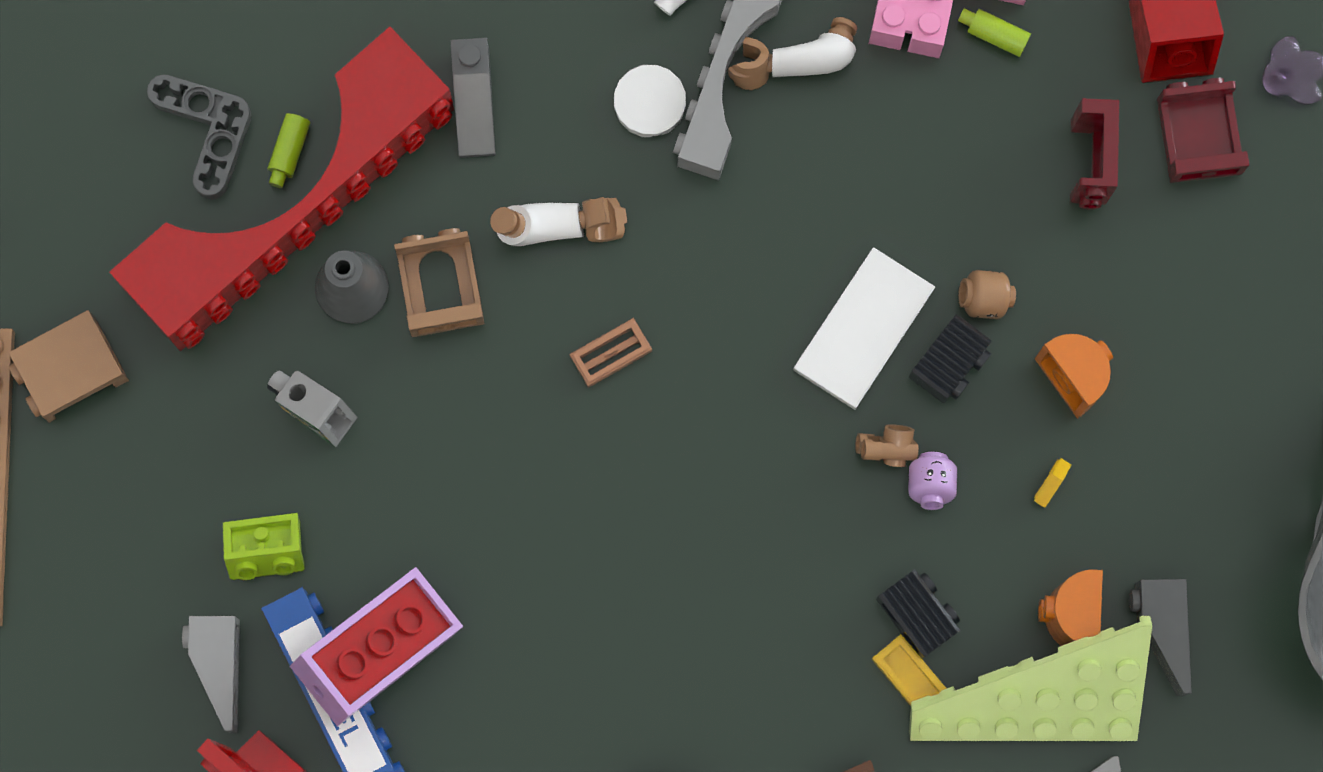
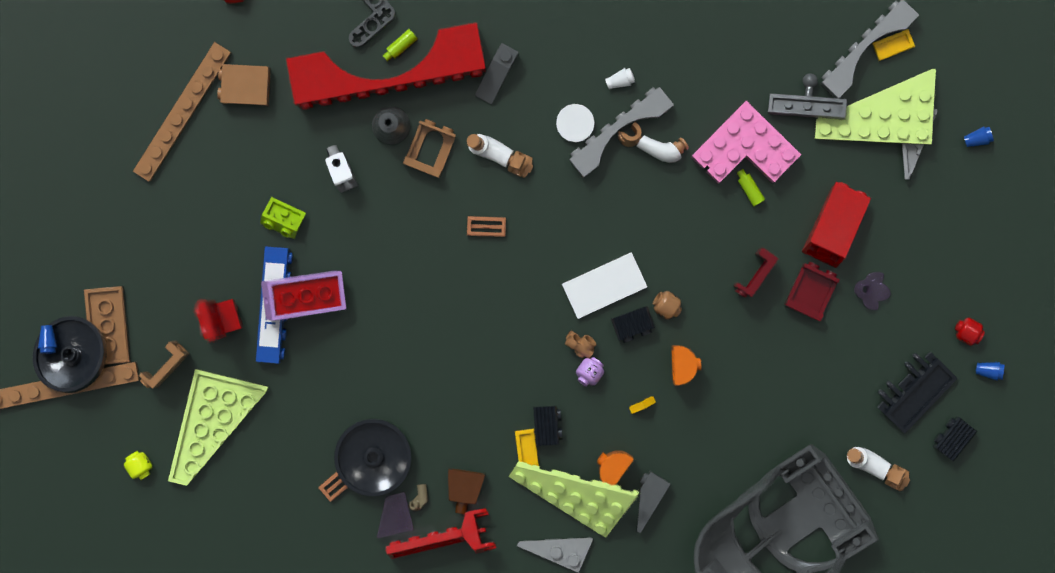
camera: 35 degrees right, 10 degrees up
light grey slope [182,616,240,733] -> none

